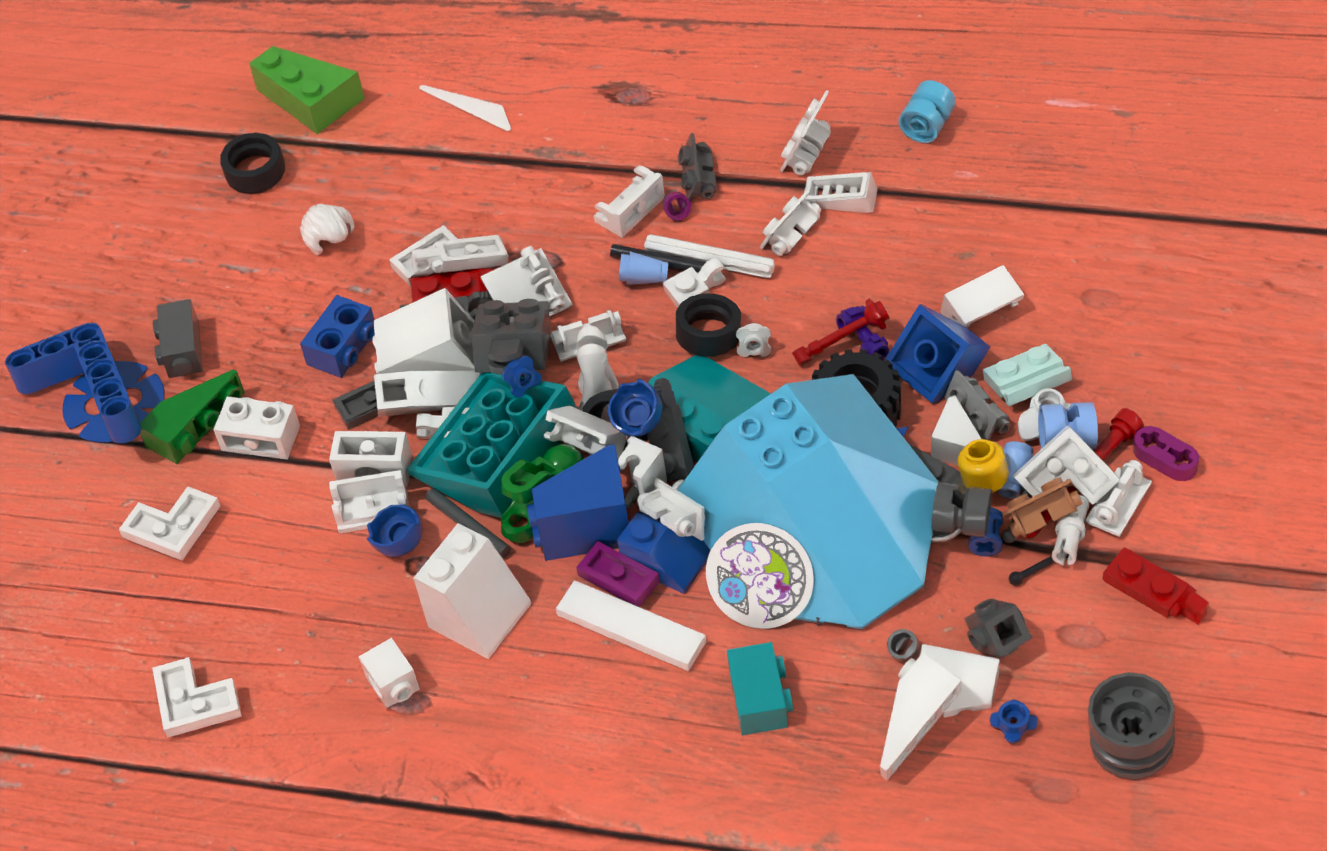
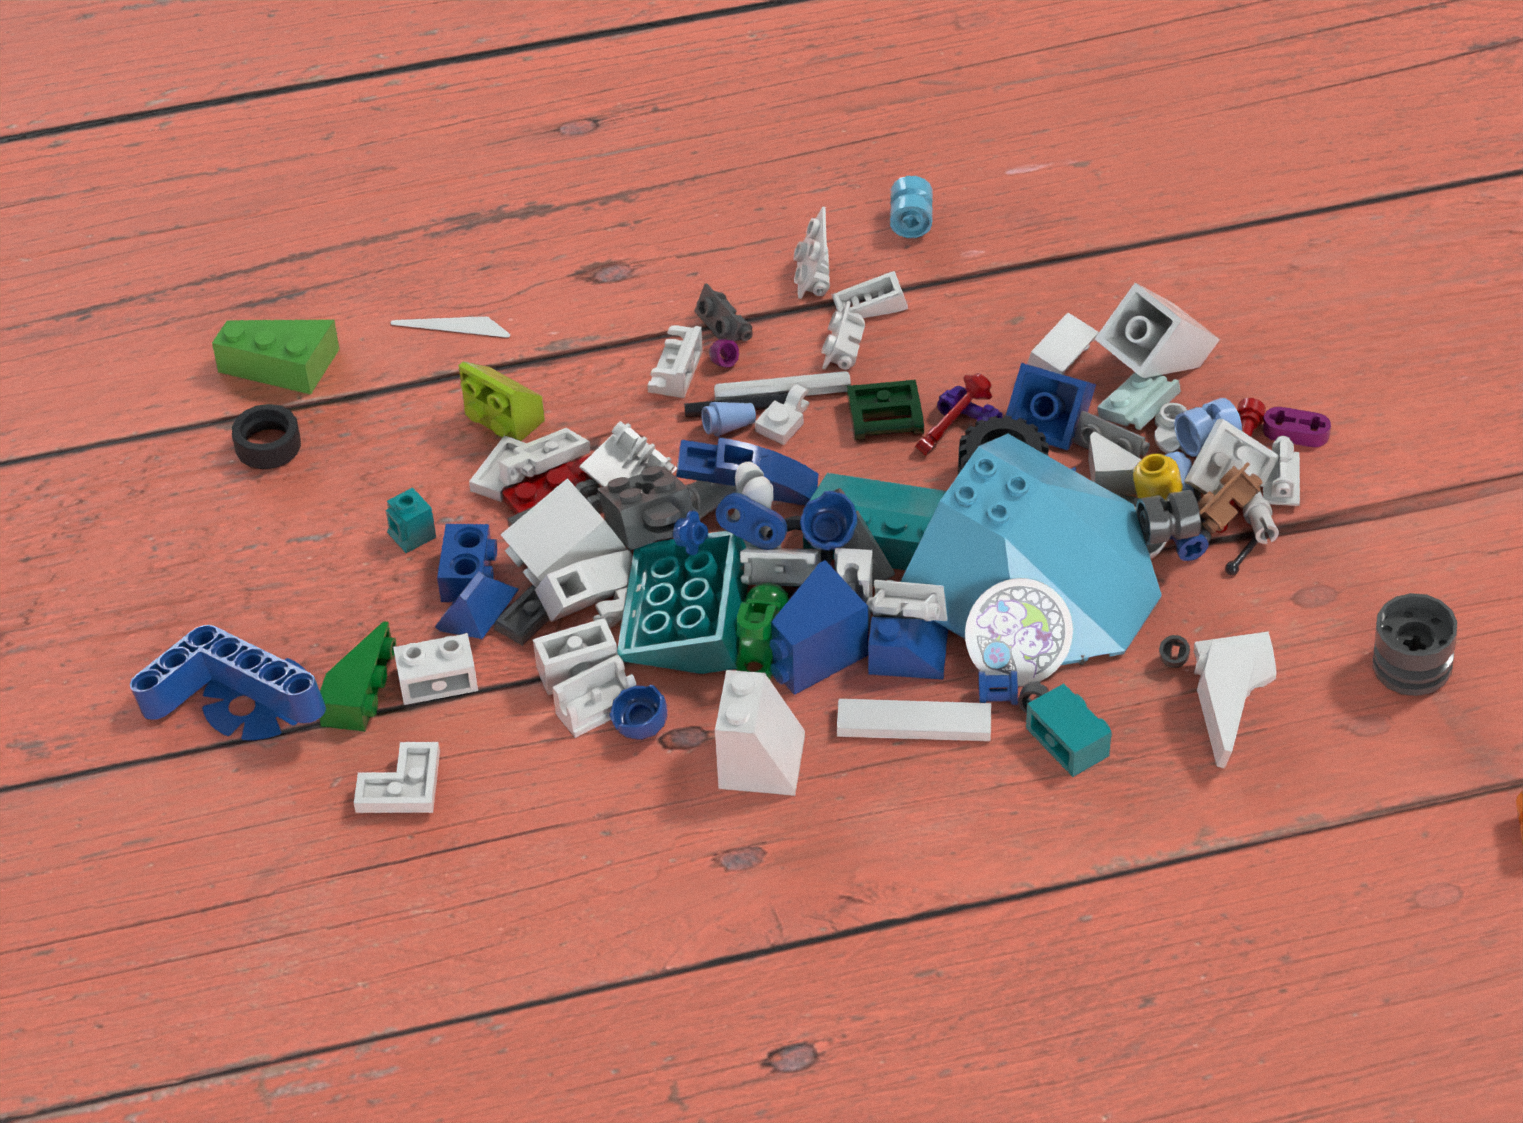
camera: 30 degrees left, 5 degrees down
white plate [152,658,242,738] -> none
dark grey brick [153,299,203,378] -> none
white hair [300,204,355,256] -> none
white brick [358,638,420,708] -> none
dark grey bar [425,488,511,559] -> none
magenta plate [576,541,660,607] -> none
black tyre [676,293,741,357] -> none
white plate [736,323,772,357] -> none
dark grey brick [964,598,1032,657] -> none
blue plate [990,700,1038,743] -> none
red hinge [1102,547,1209,625] -> none
none -> teal window [386,487,436,553]
none -> blue slope [435,571,519,639]
none -> lime slope [458,361,545,441]
none -> blue slope [676,437,819,505]
none -> blue plate [716,493,787,550]
none -> dark green plate [847,379,924,441]
none -> blue bush [978,671,1018,705]
none -> dark grey hinge [1018,681,1049,713]
none -> white slope [1095,283,1220,378]

